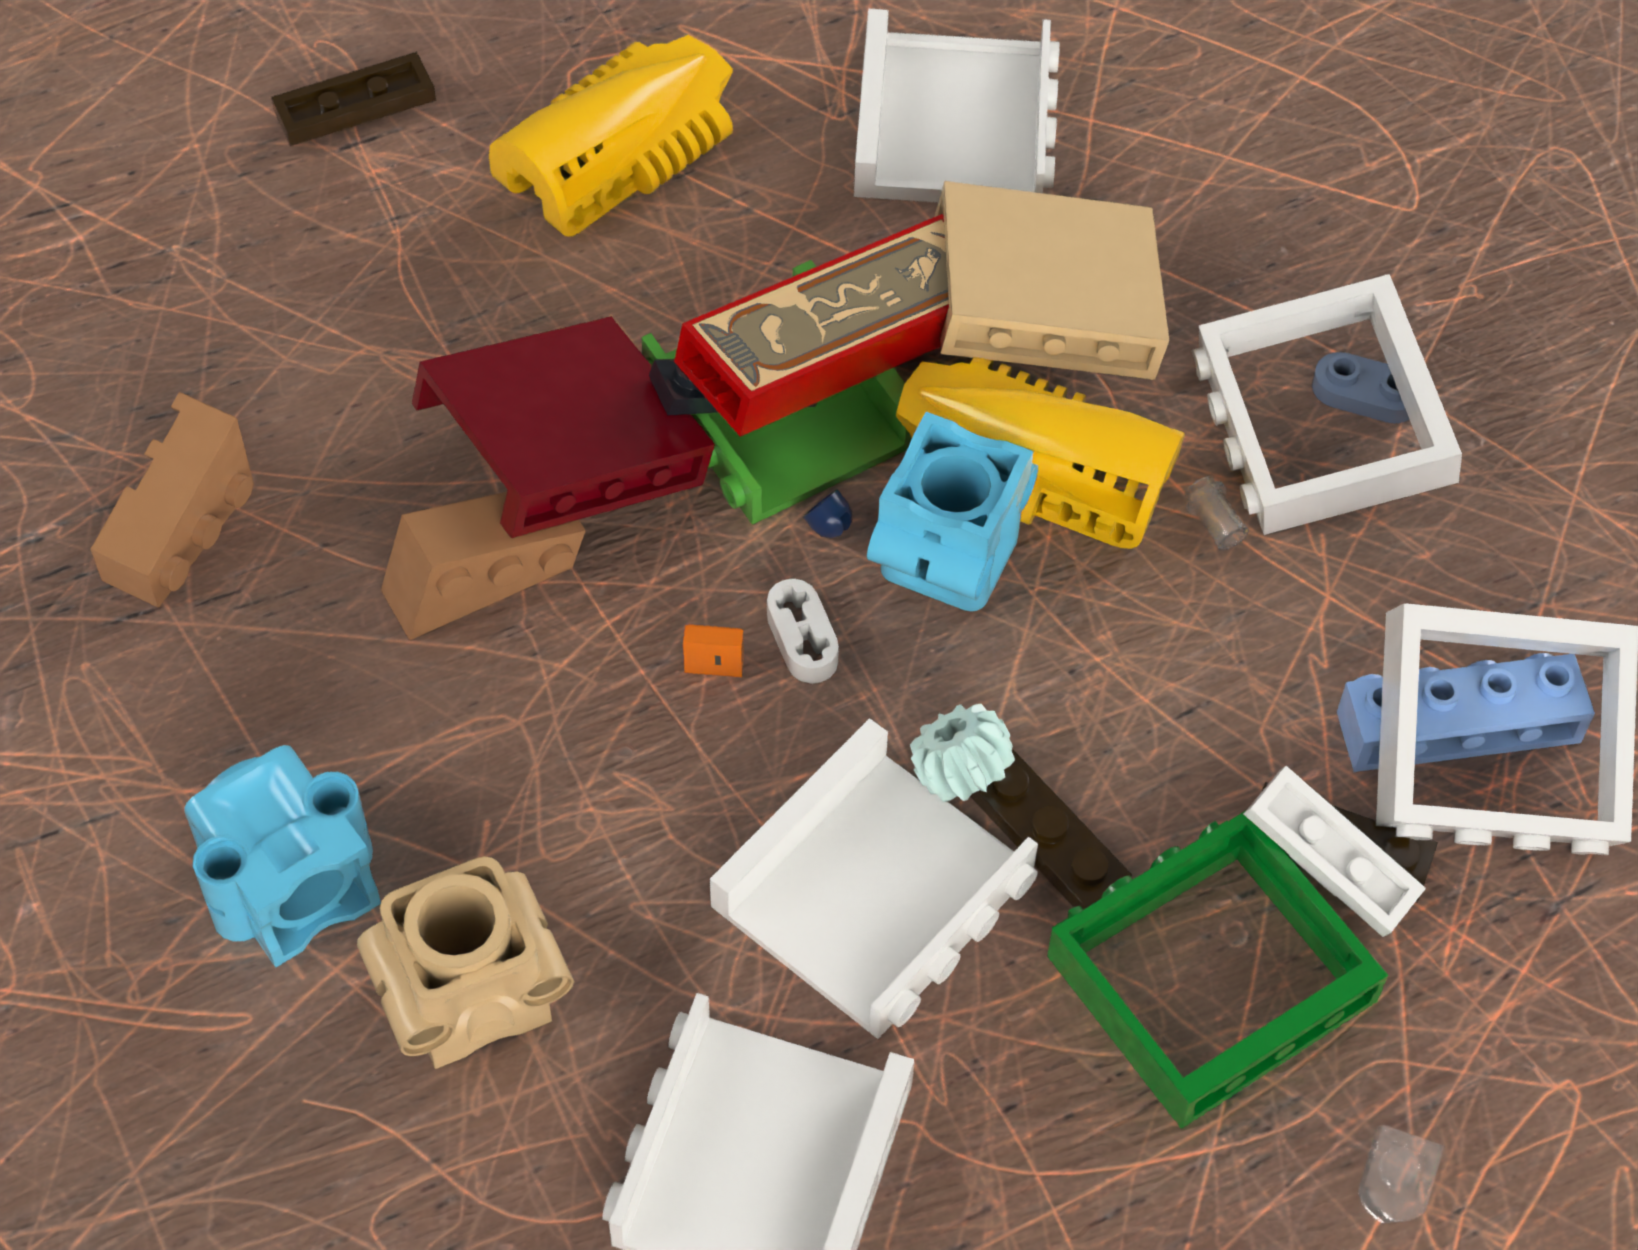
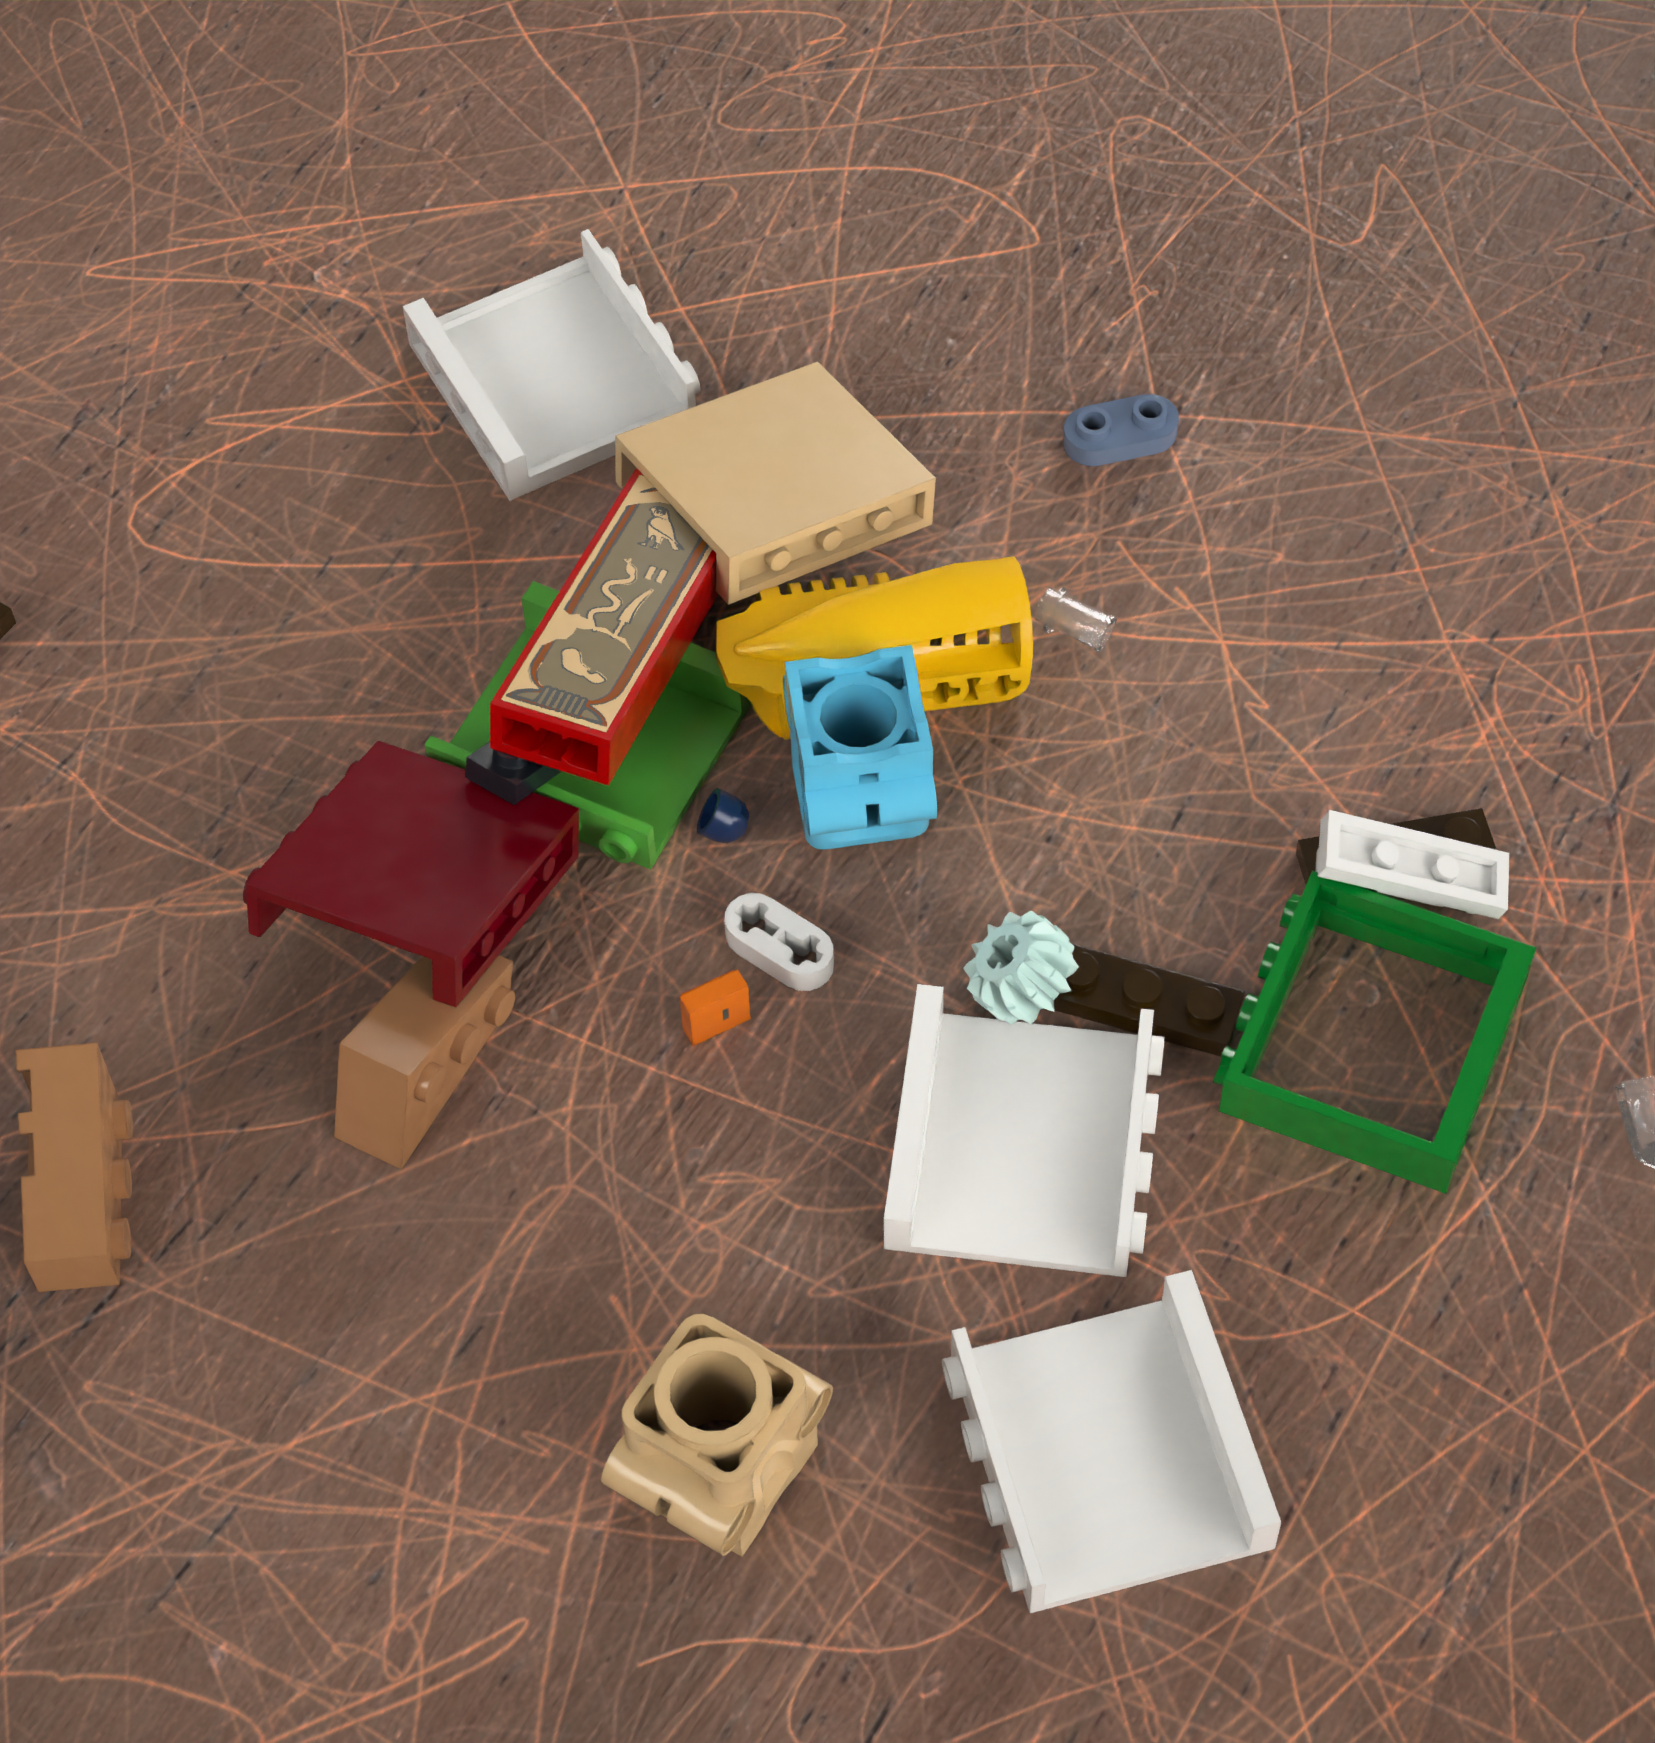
camera: 30 degrees left, 0 degrees up
medium azure piece [184,745,381,968] -> none
yellow connector [489,35,733,237] -> none
white window [1192,274,1462,535] -> none
light blue brick [1337,653,1595,772] -> none
white window [1376,603,1638,855] -> none

